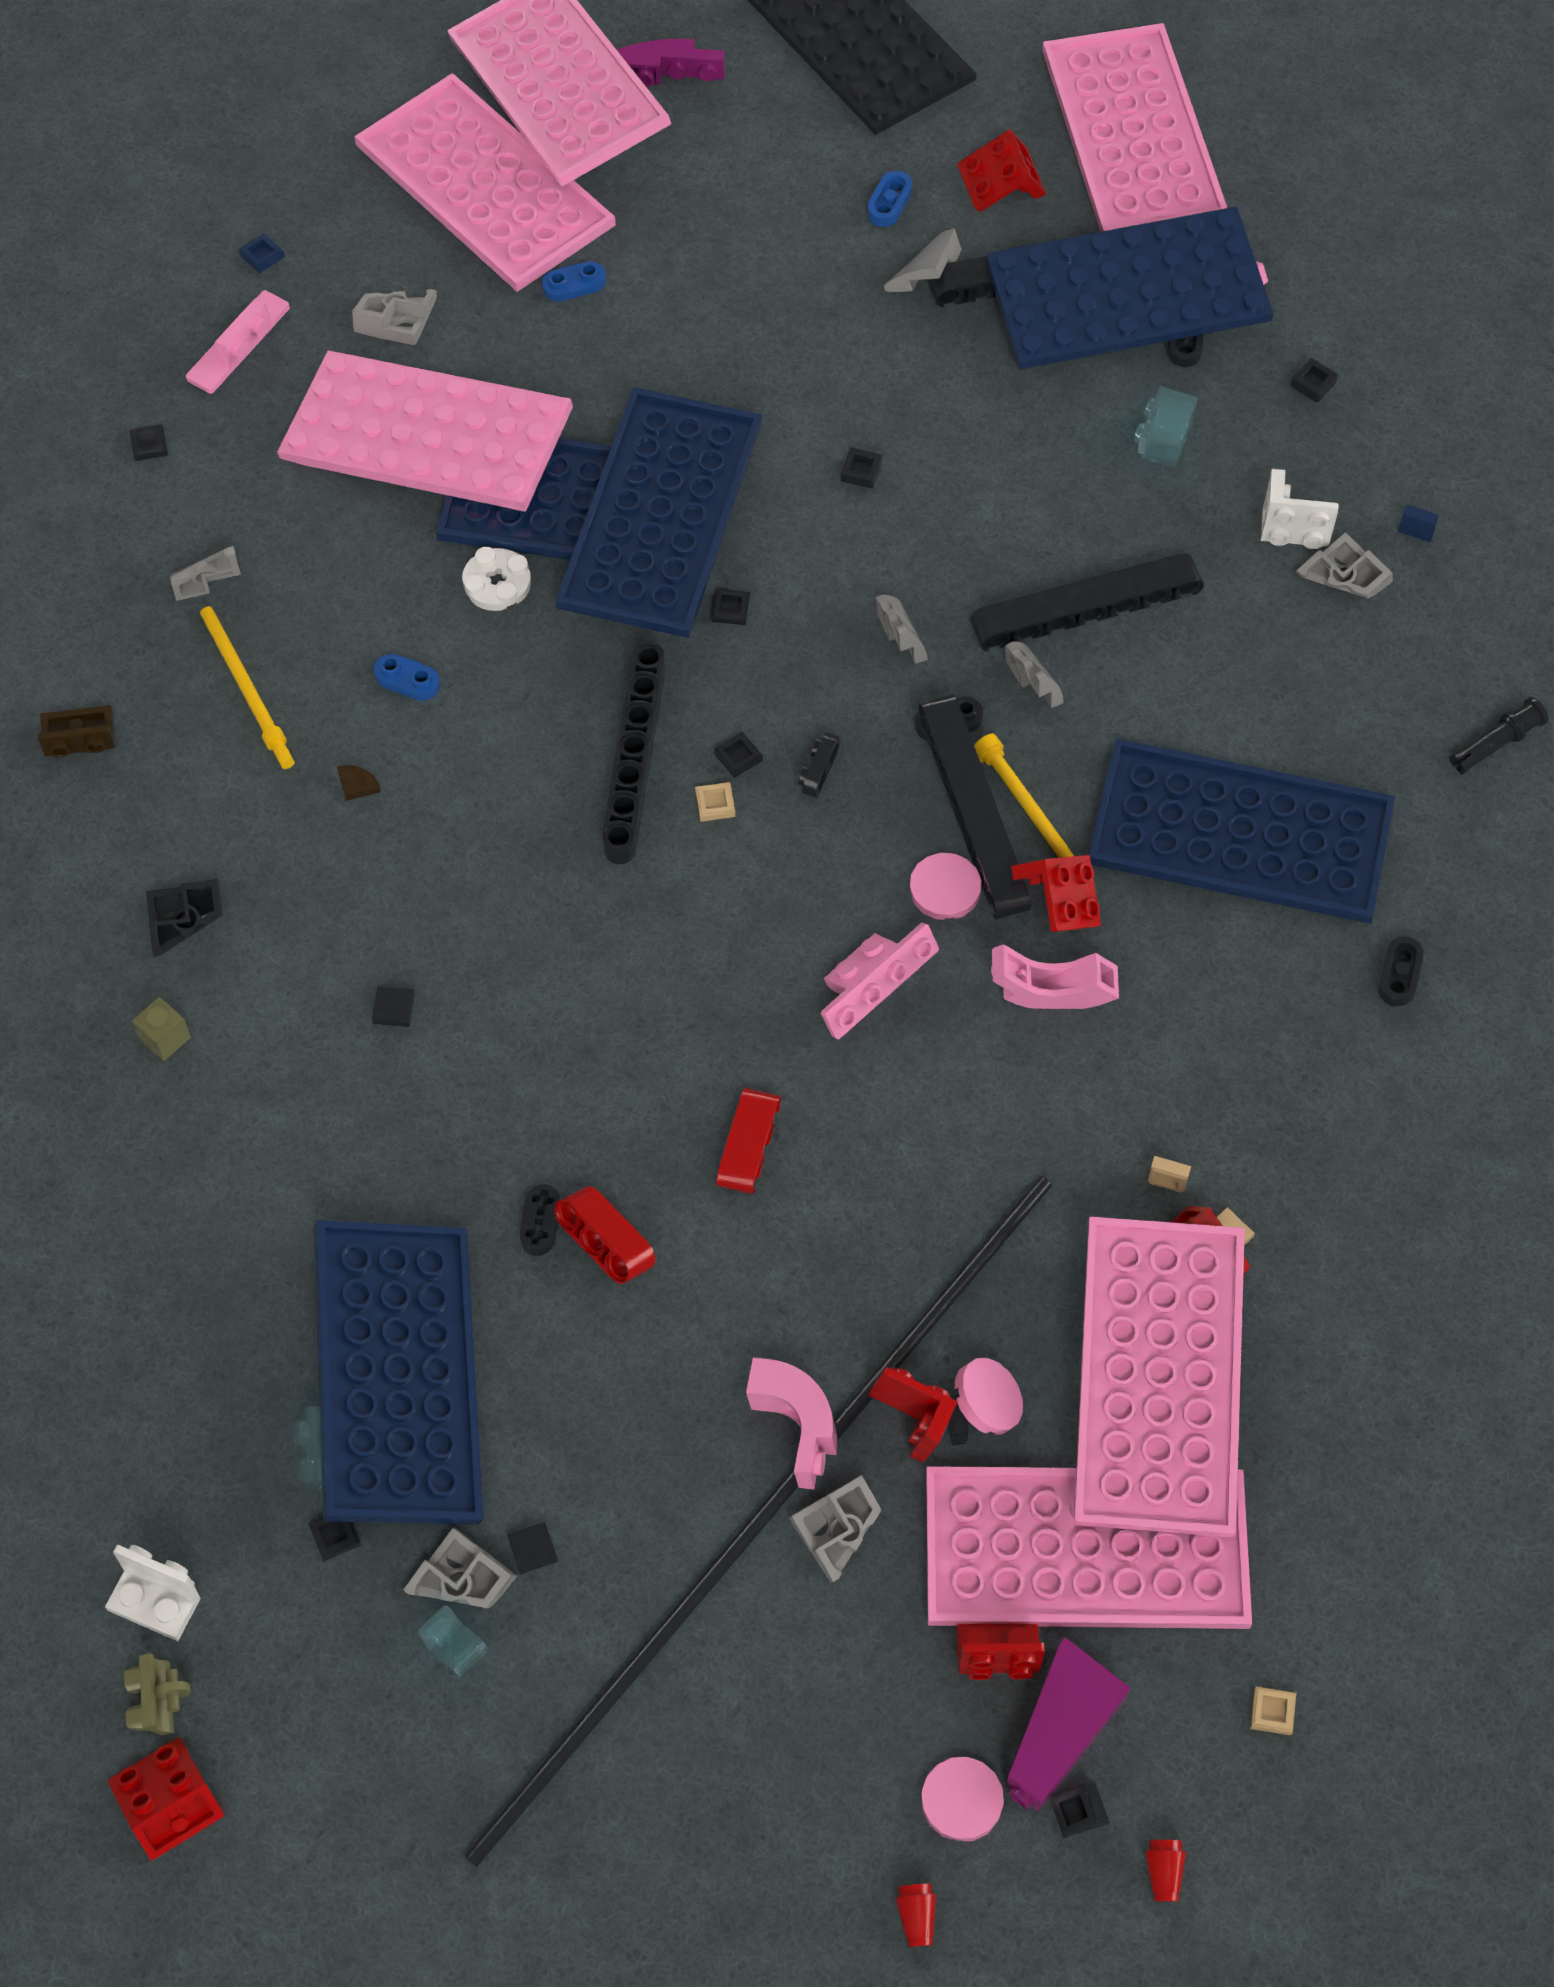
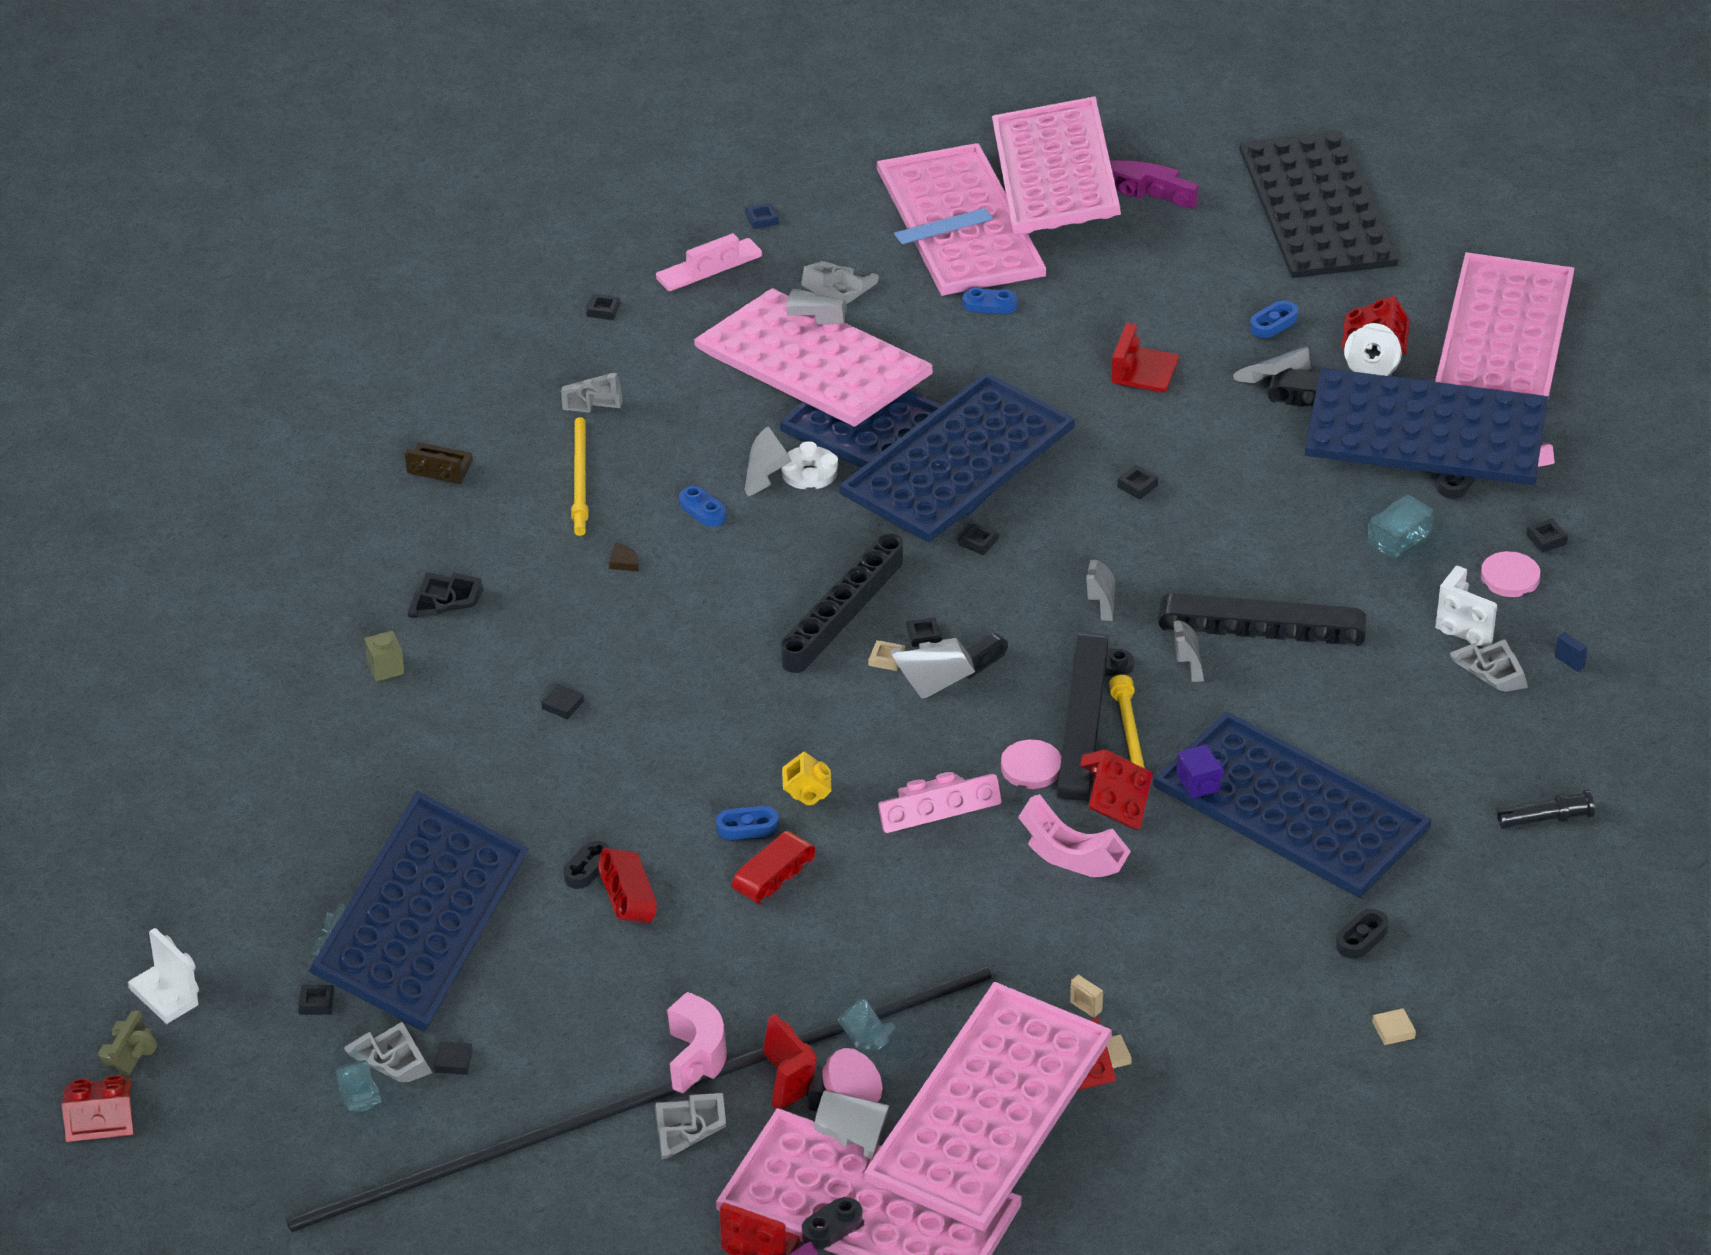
camera: 25 degrees right, 20 degrees down
none -> blue plate [716,806,779,840]
none -> light grey slope [744,426,791,496]
none -> yellow brick [782,751,832,805]
none -> light grey slope [786,289,847,324]
none -> black plate [802,1197,863,1249]
none -> light grey slope [814,1091,889,1159]
none -> clear light blue bracket [837,998,896,1050]
none -> light grey slope [891,638,975,698]
none -> medium blue sticker [894,208,994,244]
none -> red bracket [1111,323,1179,393]
none -> dark purple brick [1177,744,1224,799]
none -> white plate [1344,323,1402,376]
none -> tan tile [1372,1008,1416,1045]
none -> bright pink tile [1481,551,1540,597]

